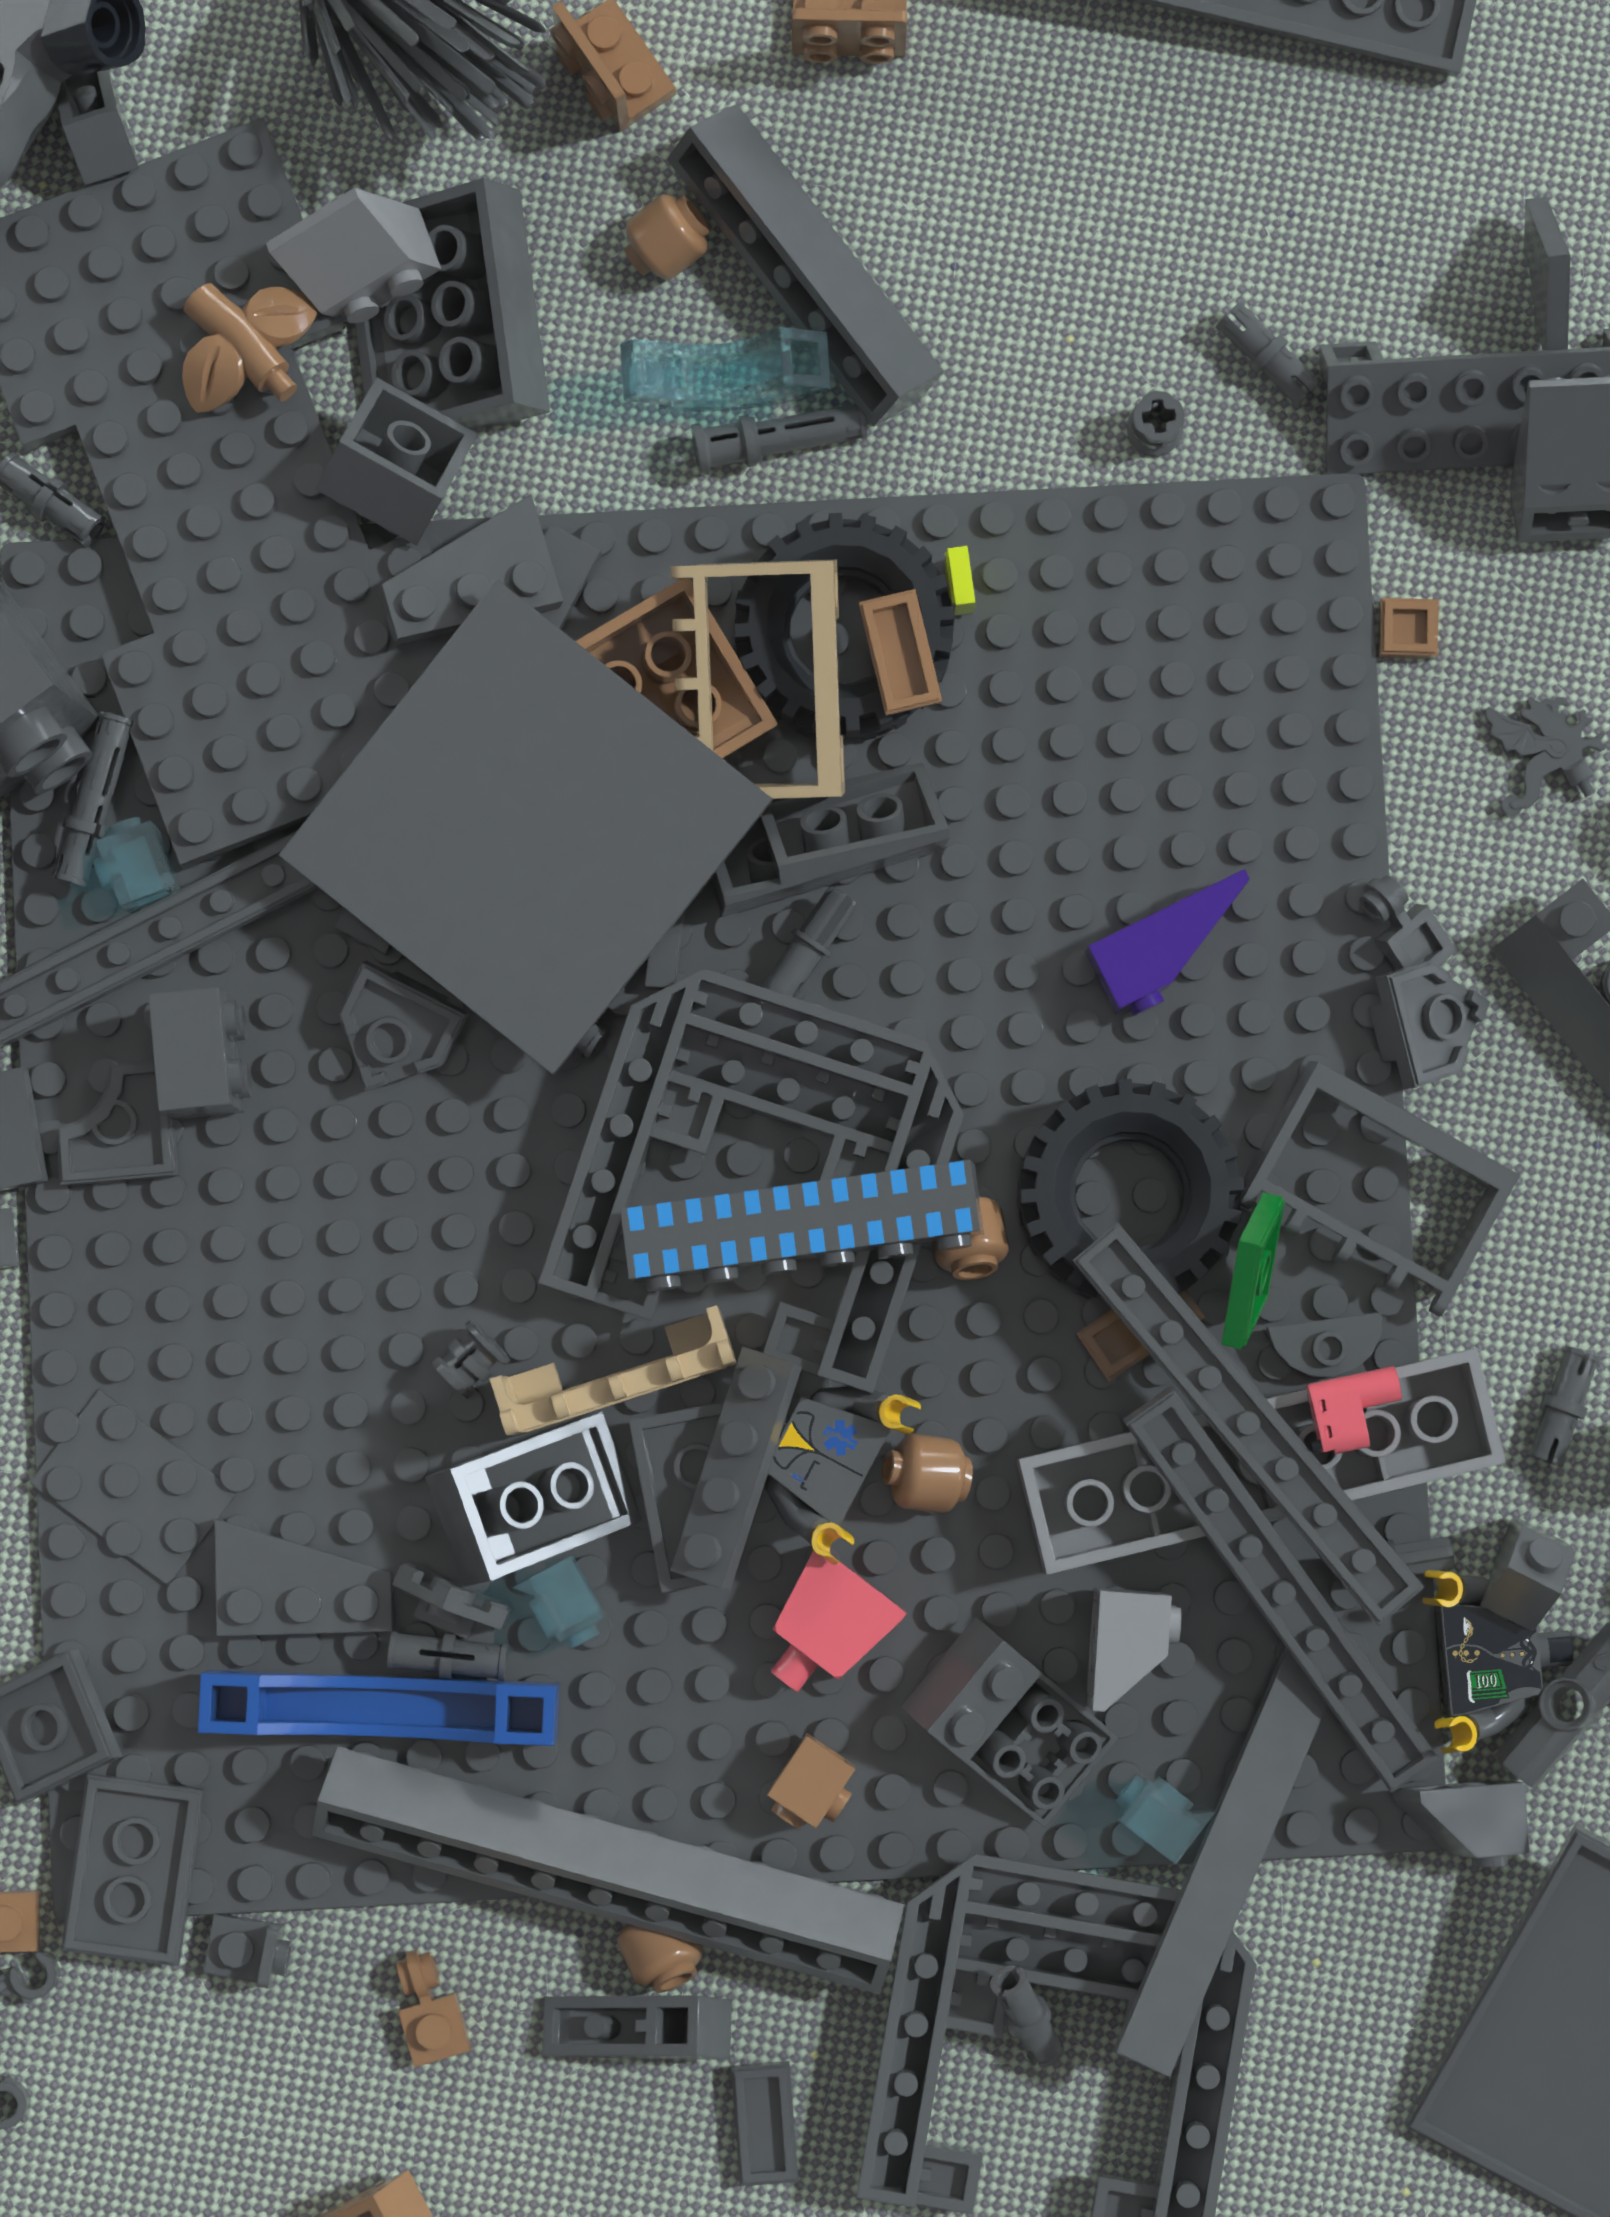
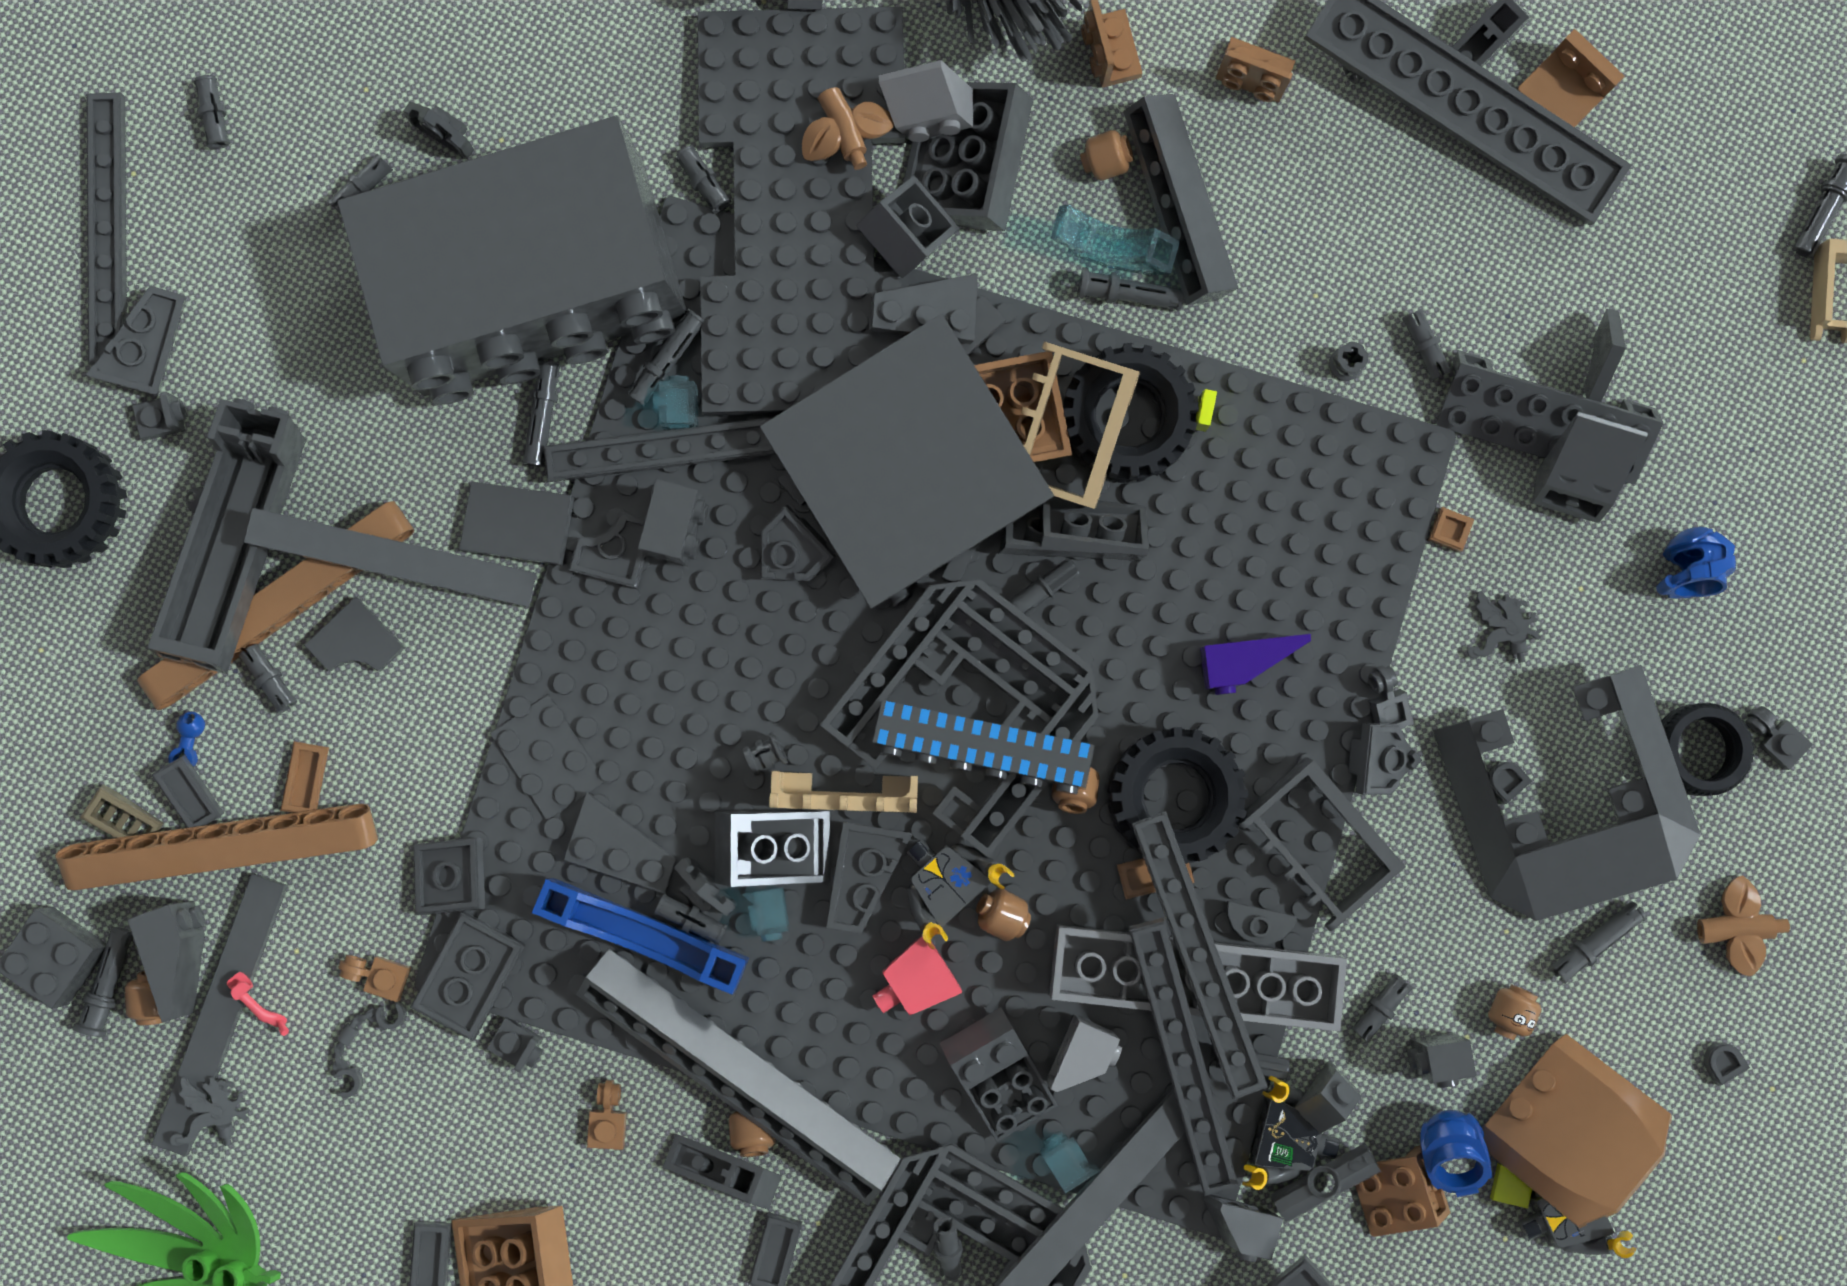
camera: 15 degrees right, 0 degrees up
dark grey plate [670,1346,802,1590] -> none
medium nougat brick [767,1733,856,1829] -> none
medium nougat tile [858,589,943,716] -> none
green tile [1221,1192,1285,1350] -> none
coral piece [1306,1366,1402,1454] -> none

